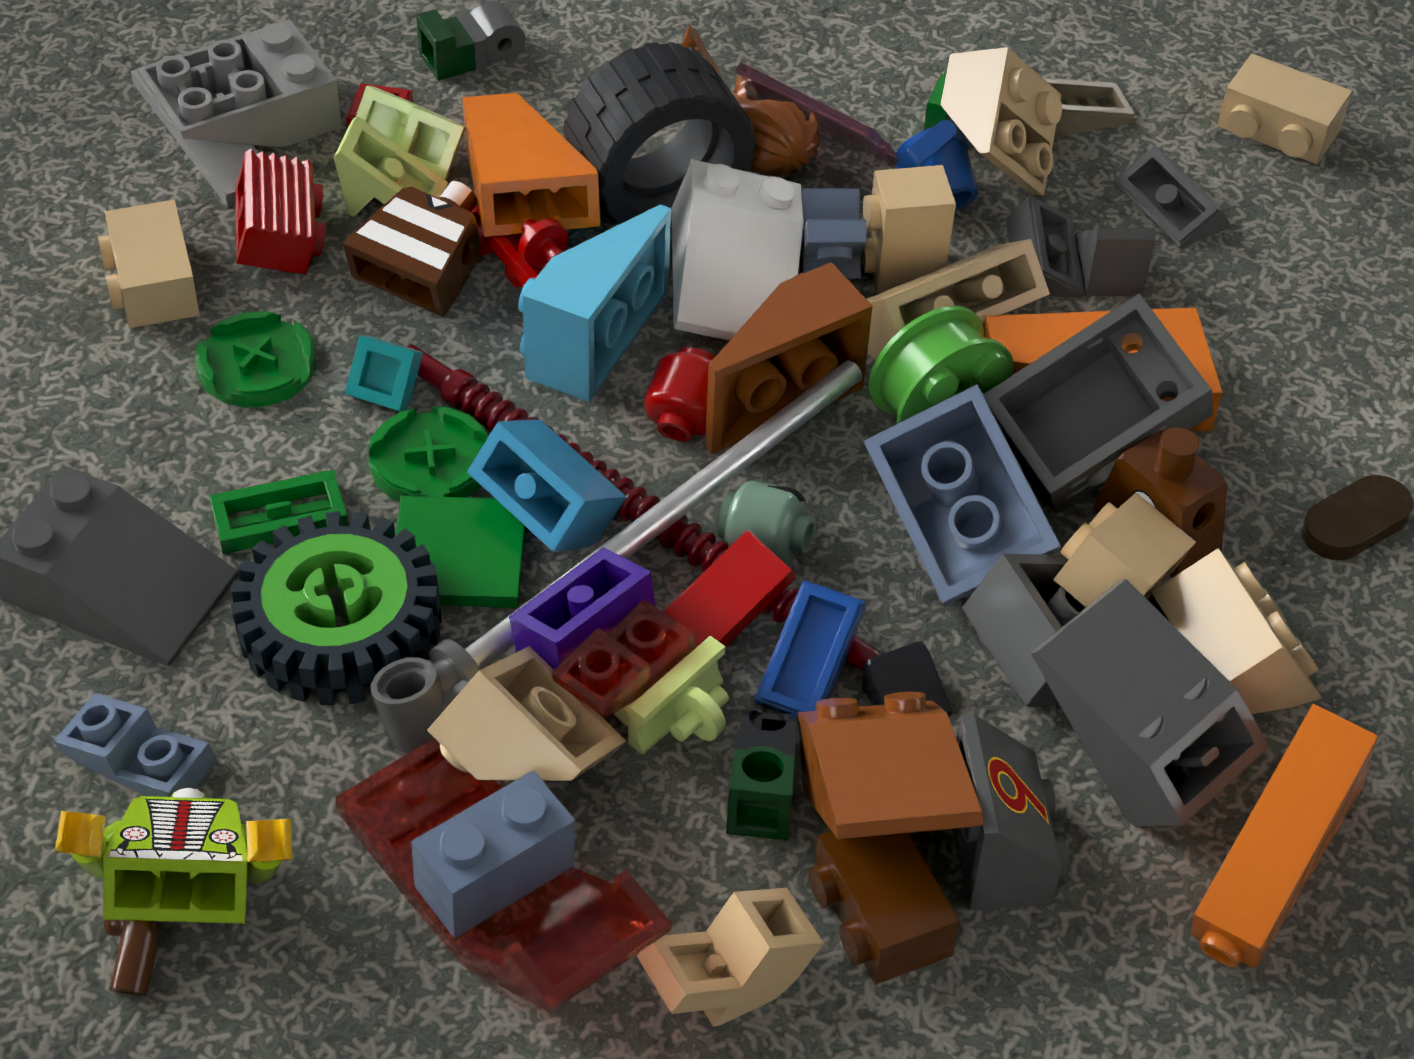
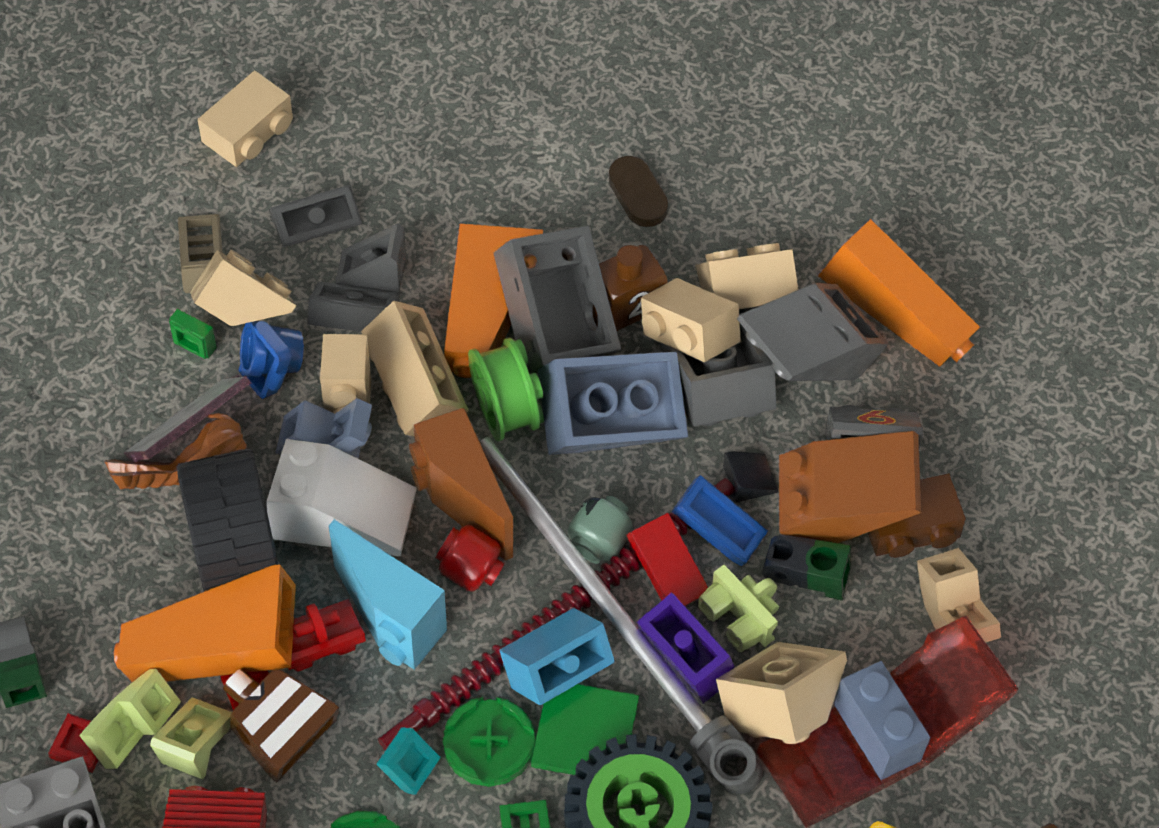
camera: 80 degrees left, 10 degrees up
clear red slope [552,599,696,717] -> none

